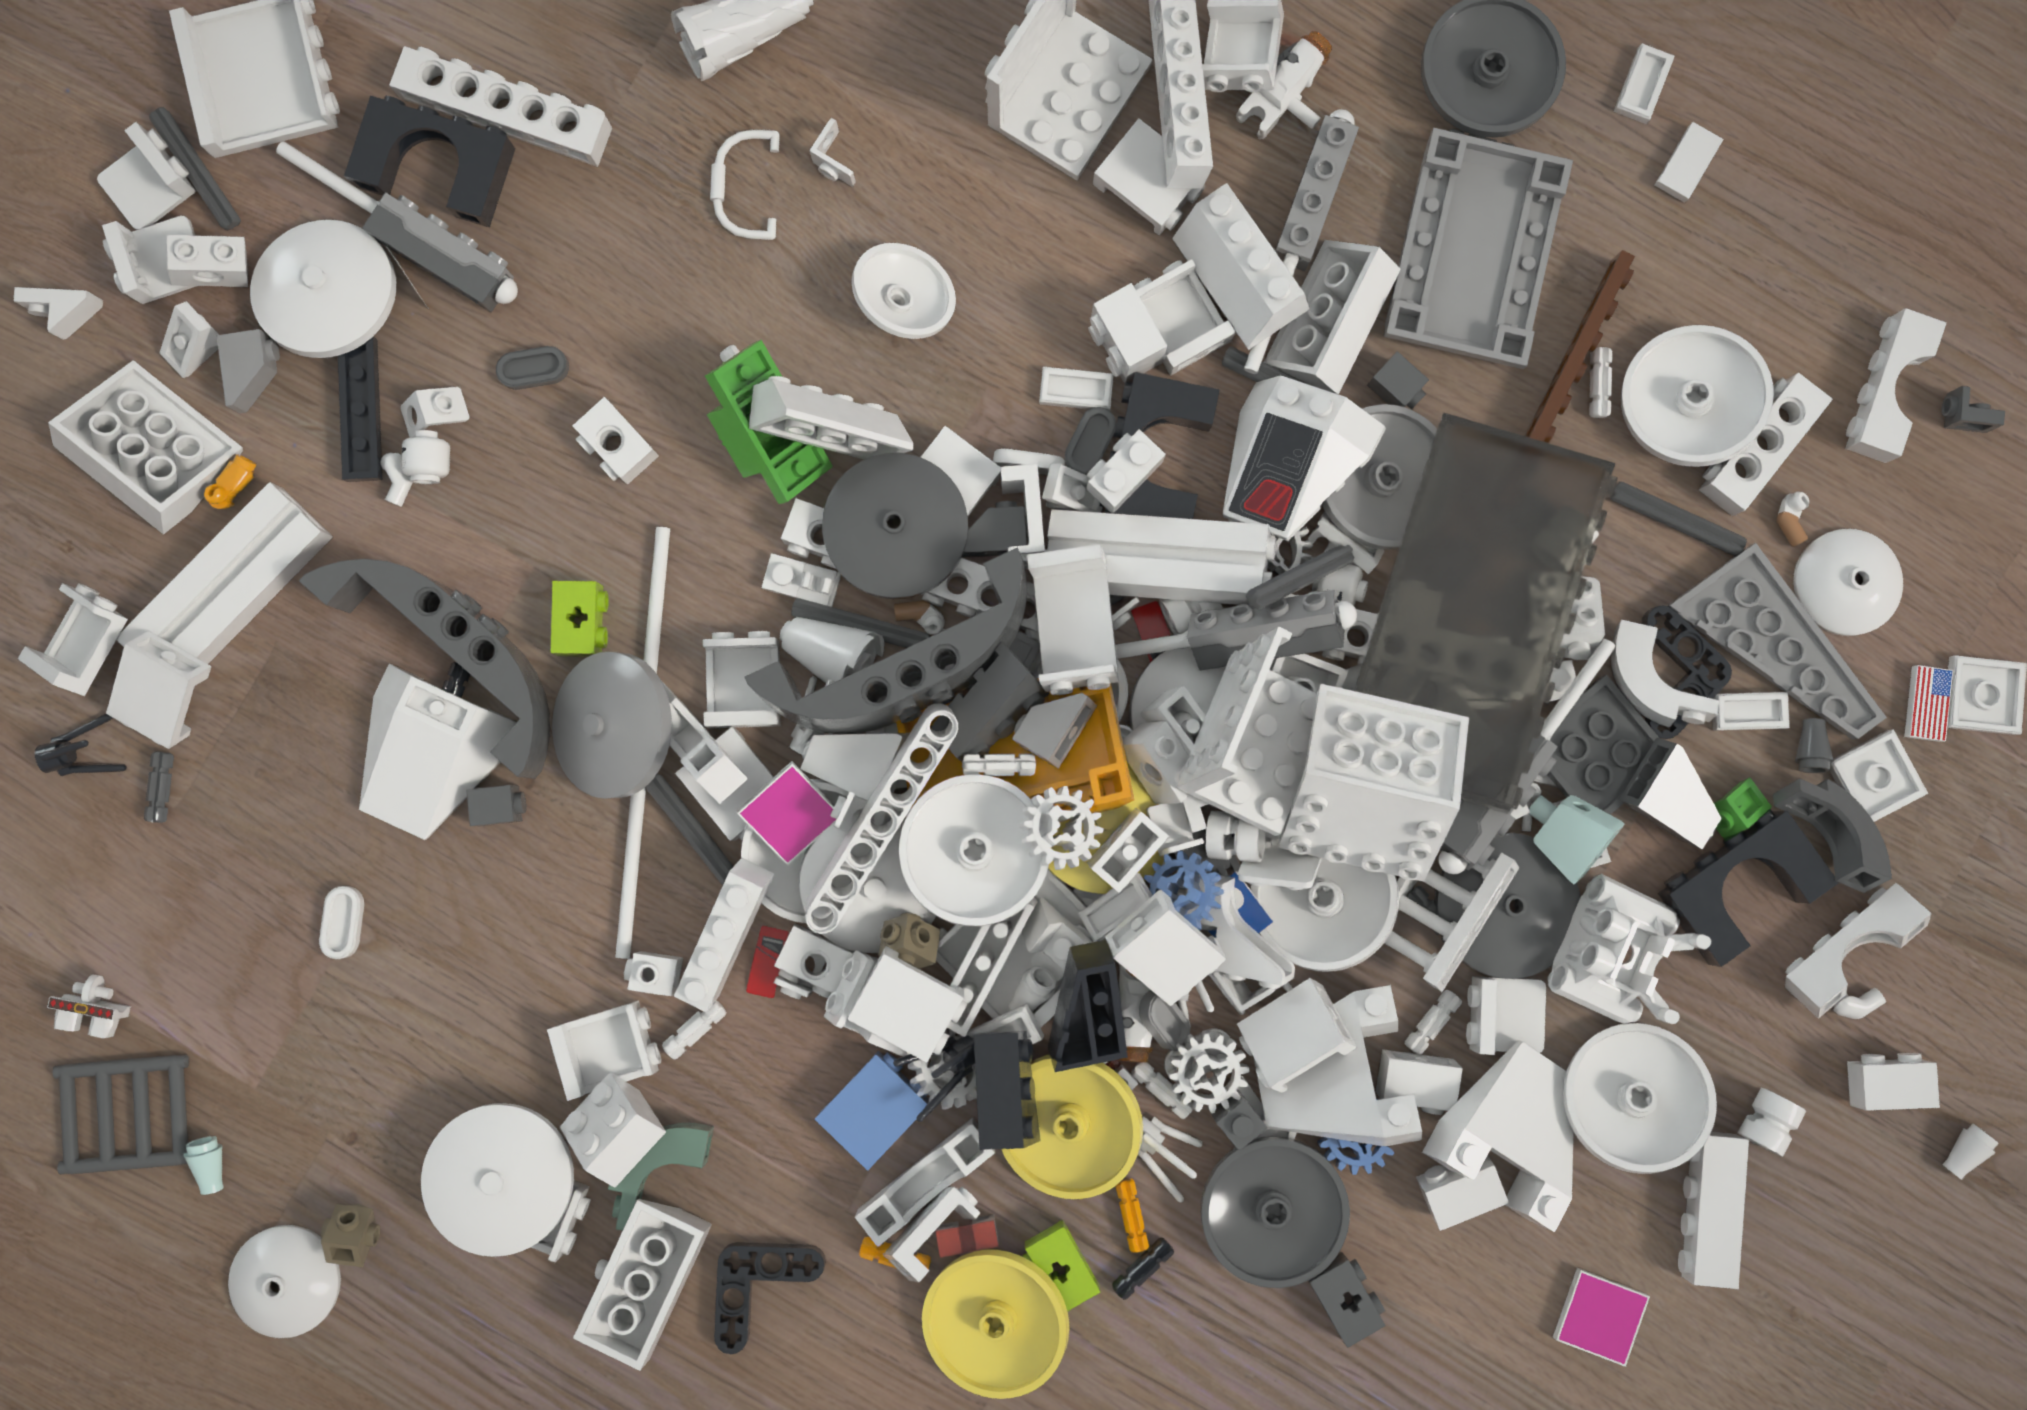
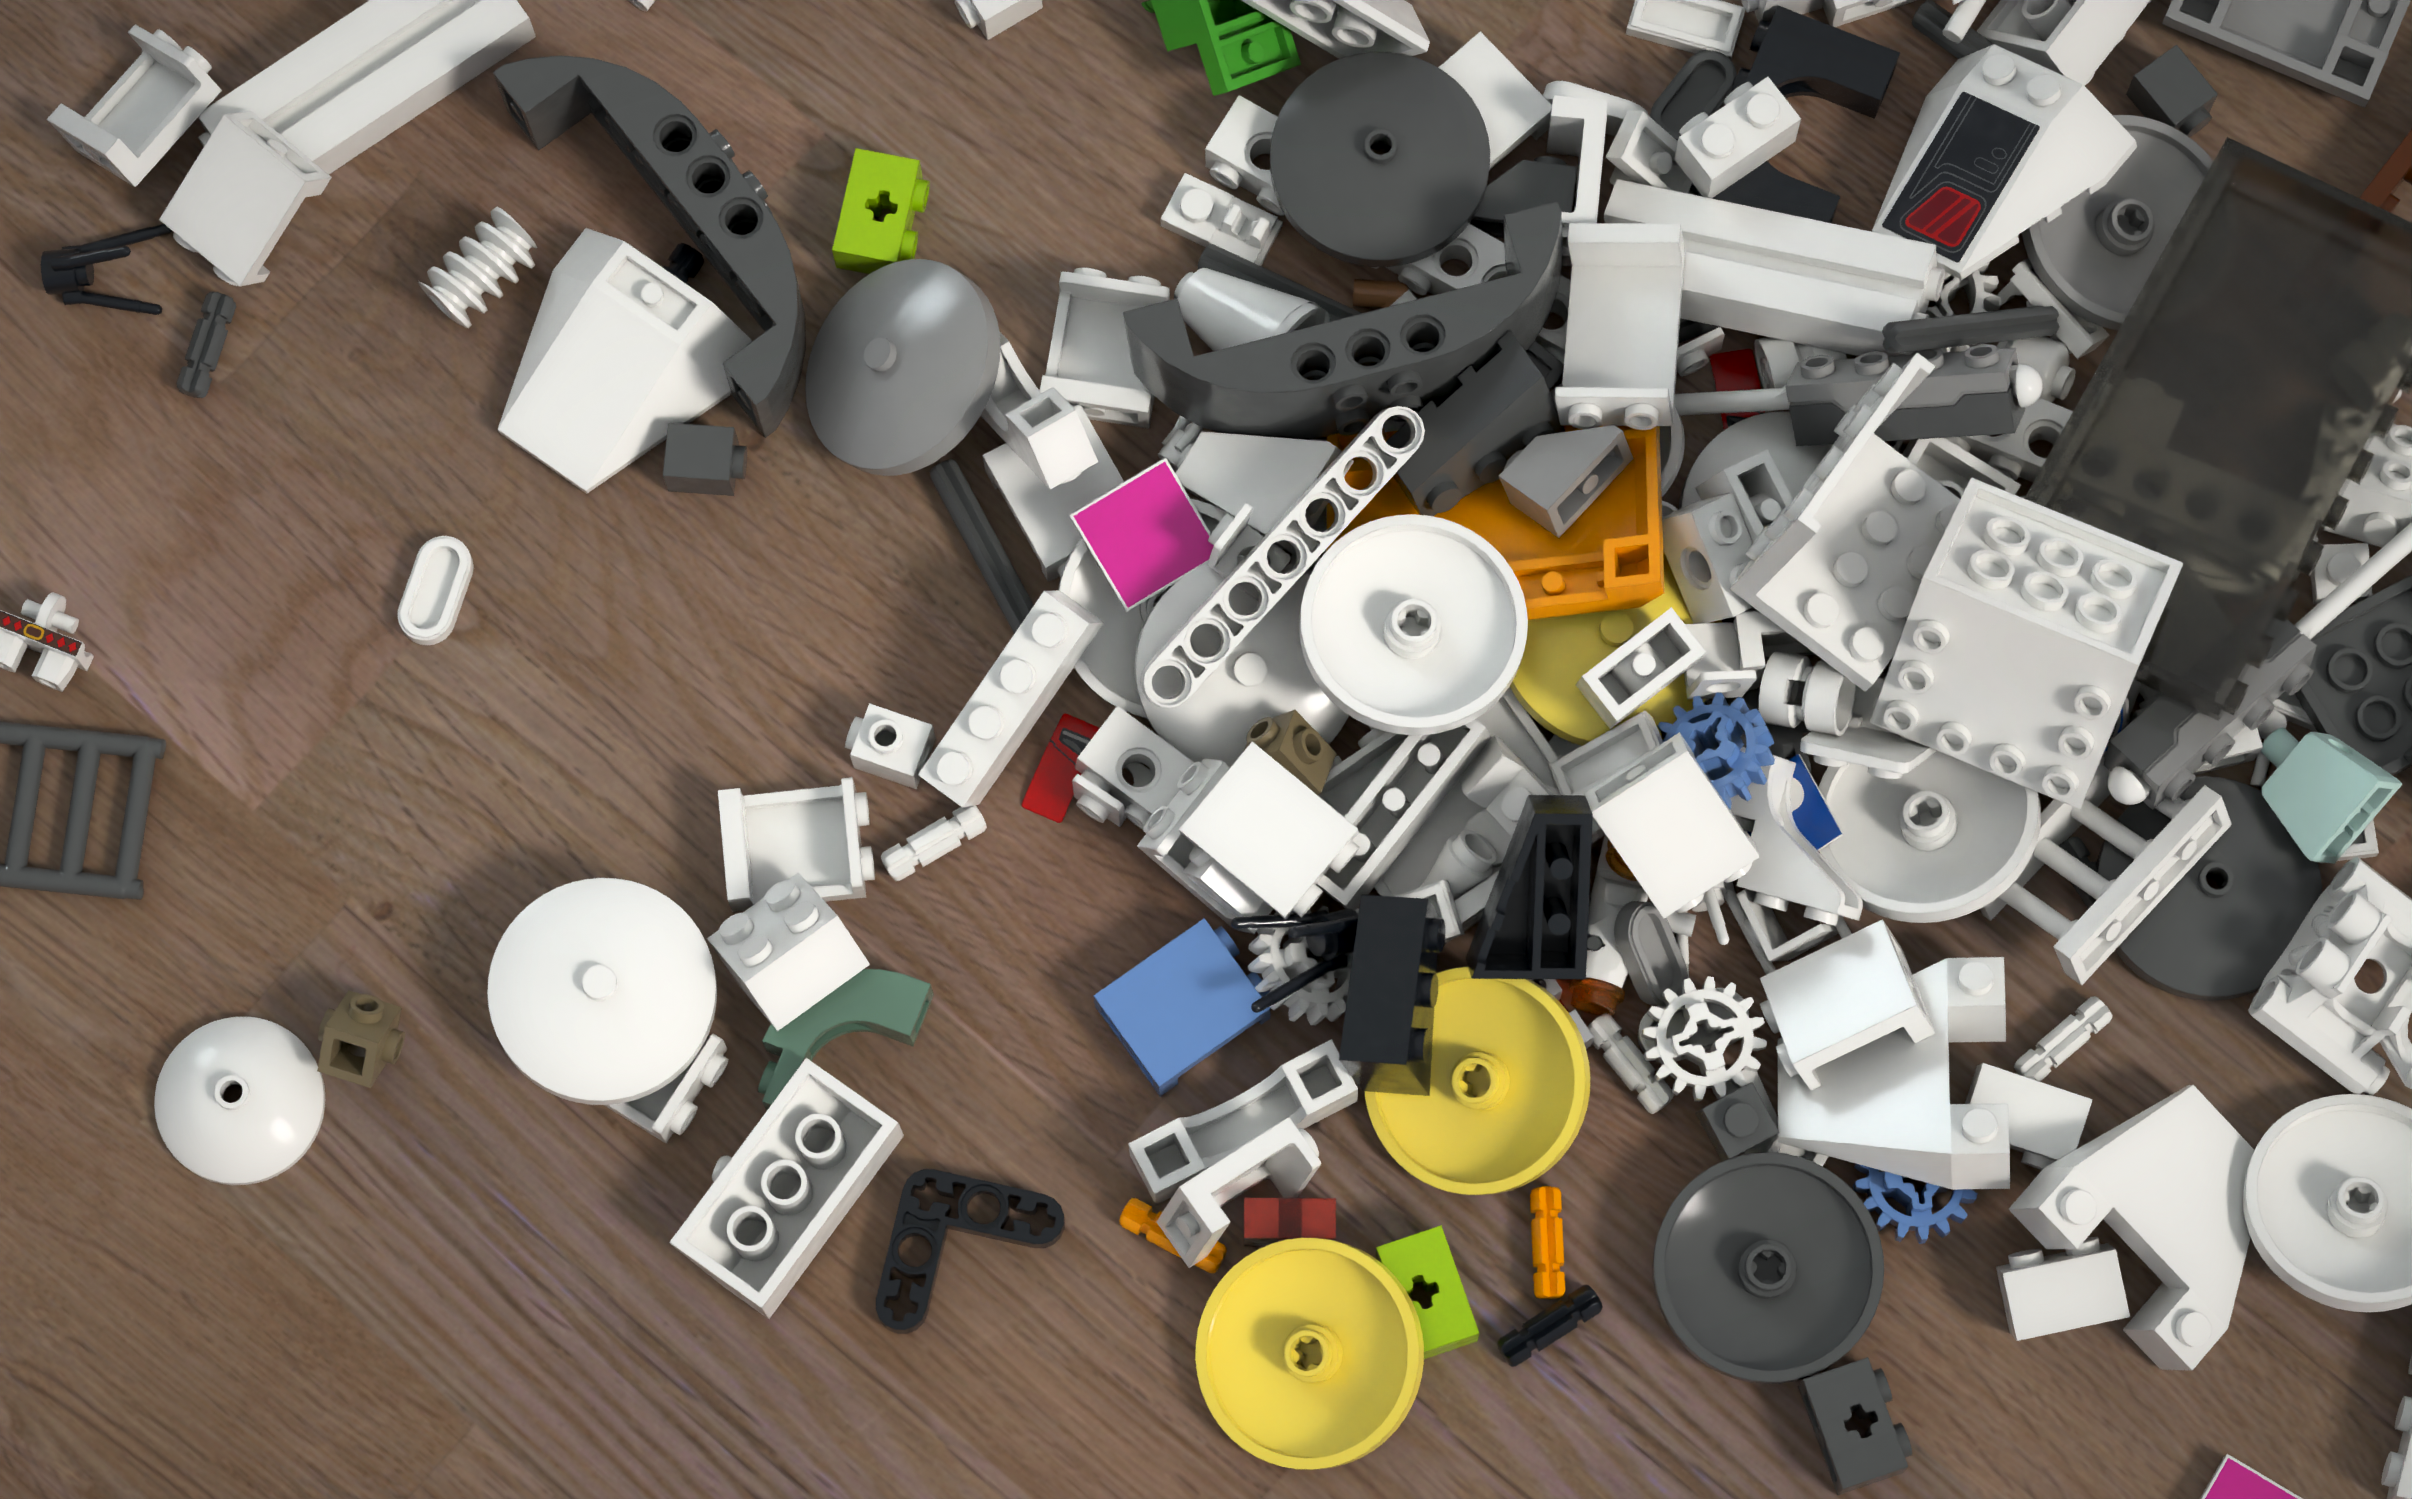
camera: 15 degrees right, 10 degrees down
light aqua cone [184,1136,224,1195] -> none
white piece [615,527,670,959] -> none
white axle [962,754,1036,776] -> none
white gear [1019,786,1103,870] -> none
white plant [1138,1116,1202,1203] -> none
white bracket [1466,976,1546,1055] -> none
none -> white piece [418,206,537,328]

